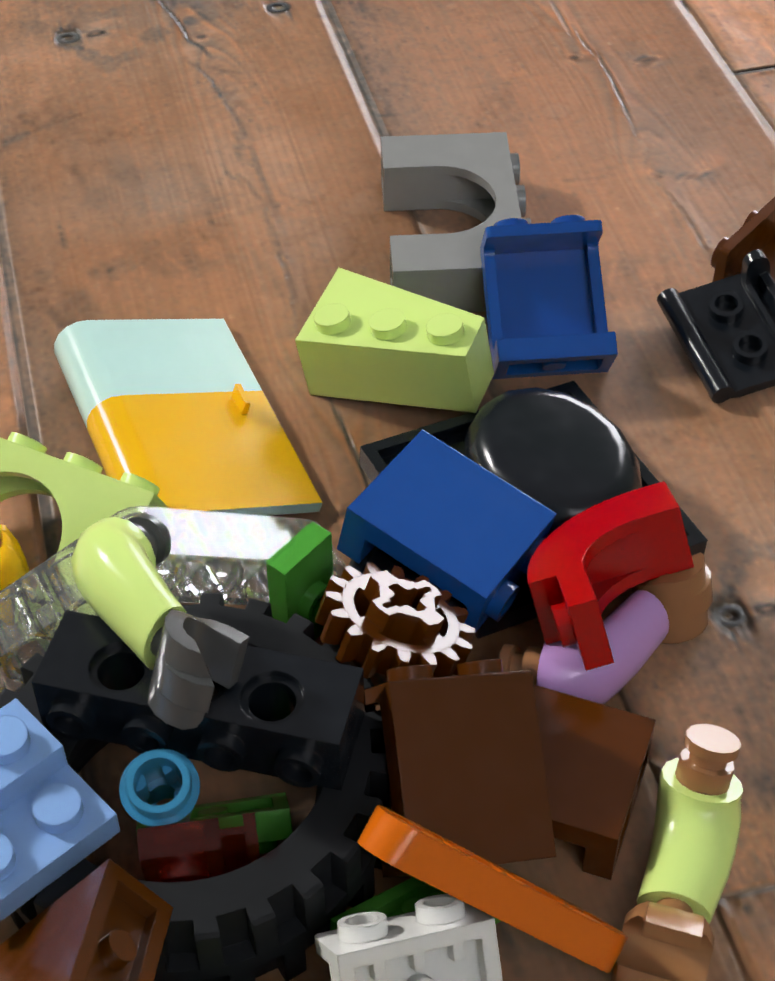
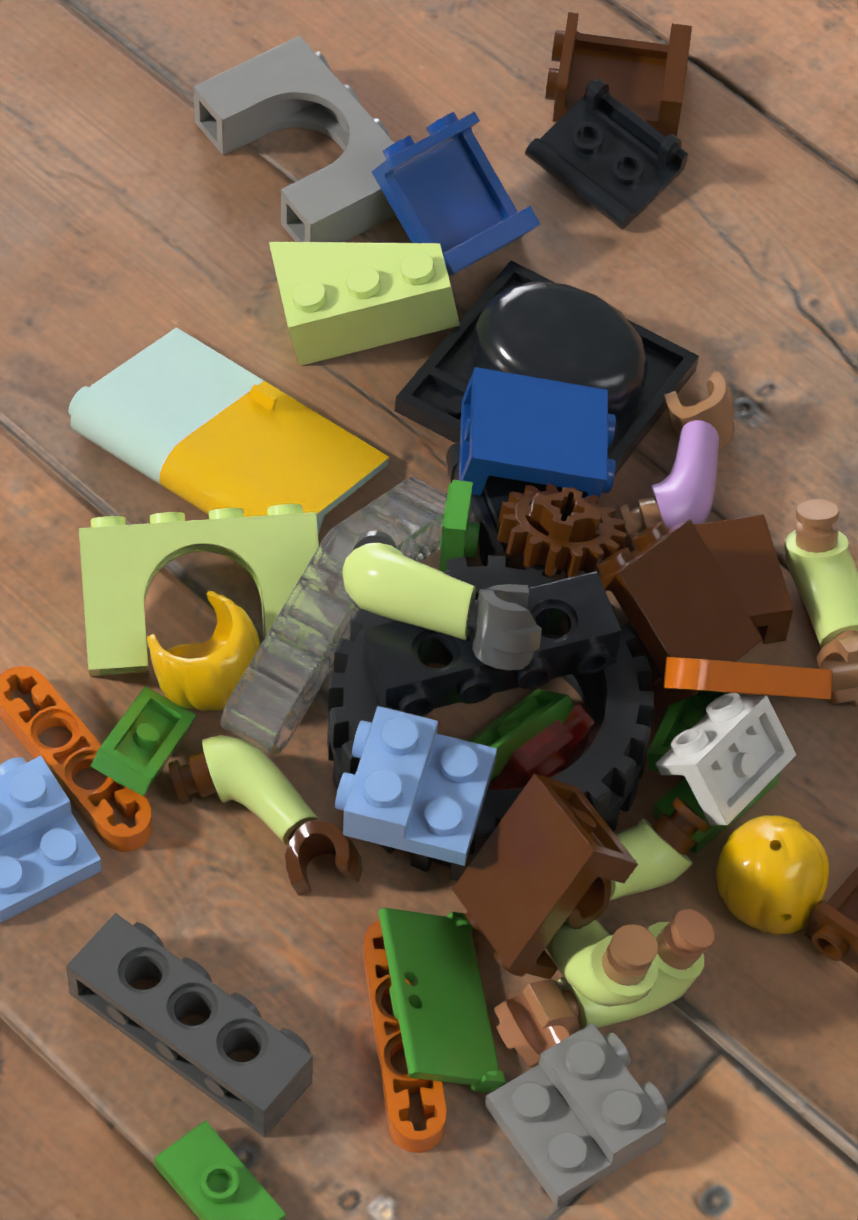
camera: 35 degrees left, 10 degrees up
dark azure cone [119,749,200,836] -> none
red arch [527,481,694,671] -> none

